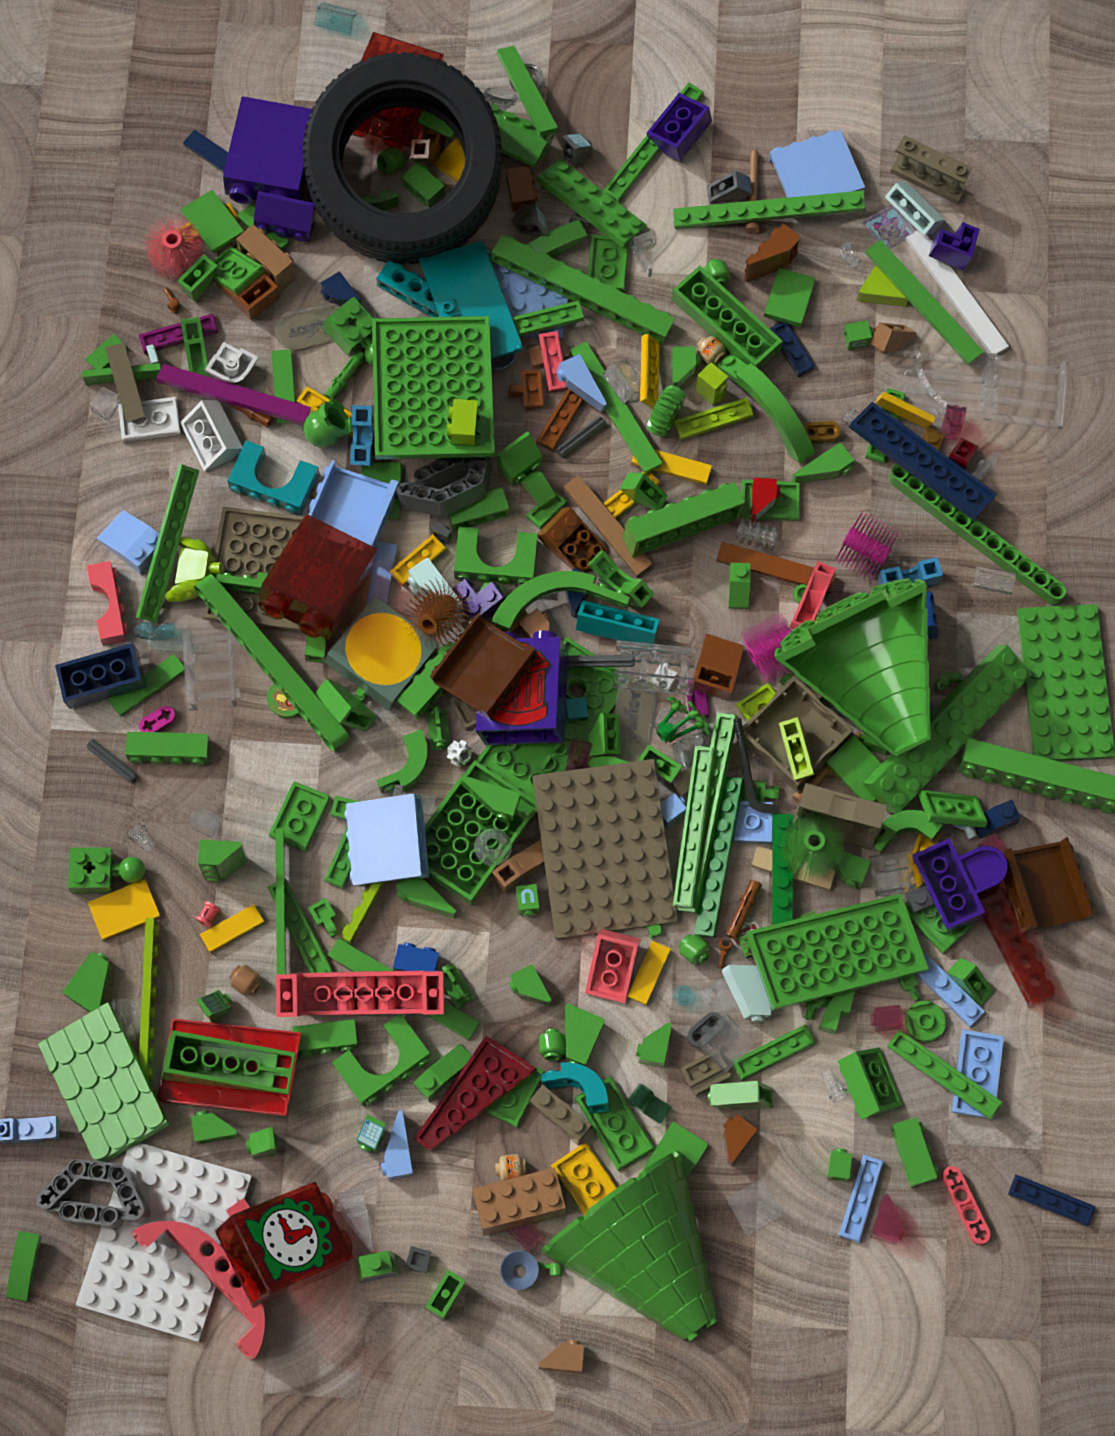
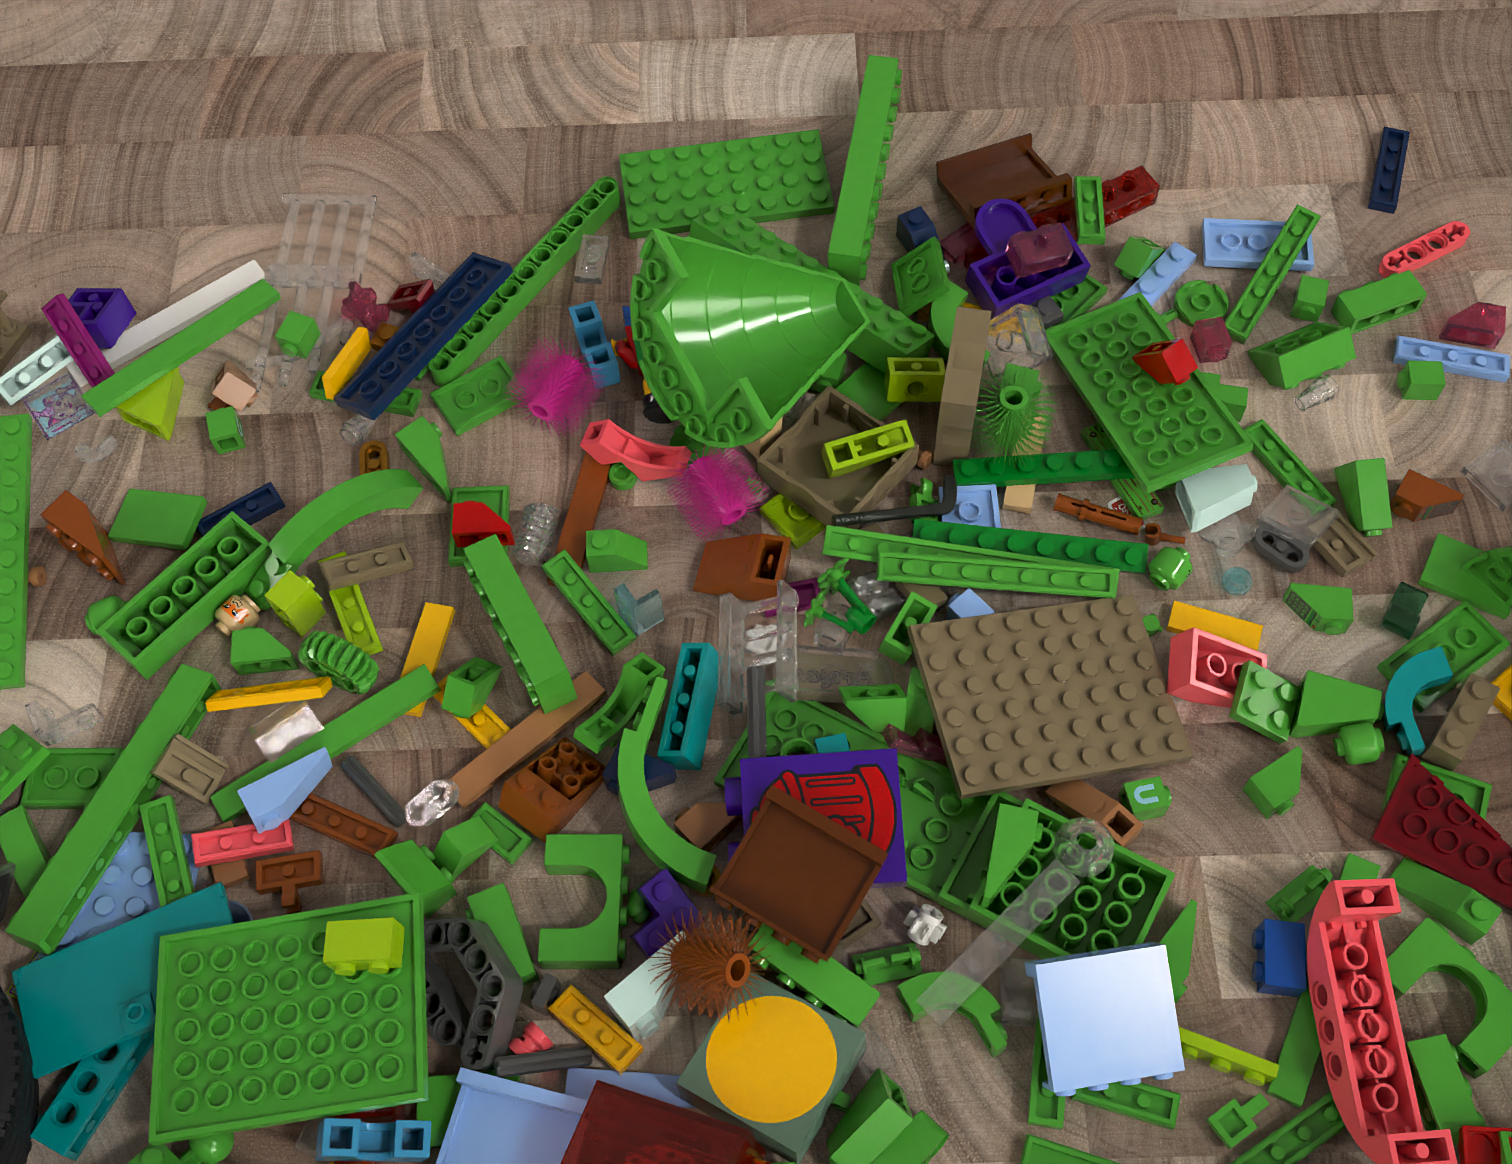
camera: 90 degrees left, 10 degrees down
none -> magenta tile [41,293,115,388]
none -> dark tan plate [150,734,230,804]
none -> bright green brick [275,311,321,359]
none -> dark tan tile [319,541,414,591]
none -> clear beam [405,780,459,826]
none -> bright green tile [429,355,529,437]
none -> dark grey axle [494,1046,592,1078]
none -> coral wheel [508,1020,554,1055]
none -> bright green tile [541,549,636,656]
none -> clear light blue panel [613,583,665,637]
none -> lime brick [884,357,946,403]
none -> clear tile [916,859,1080,1027]
none -> clear pink brick [1005,223,1074,279]
none -> bright green tile [1073,176,1106,245]
none -> red slope [1132,338,1198,386]
none -> bright green plate [1229,660,1301,744]
none -> bright green brick [1290,275,1329,322]

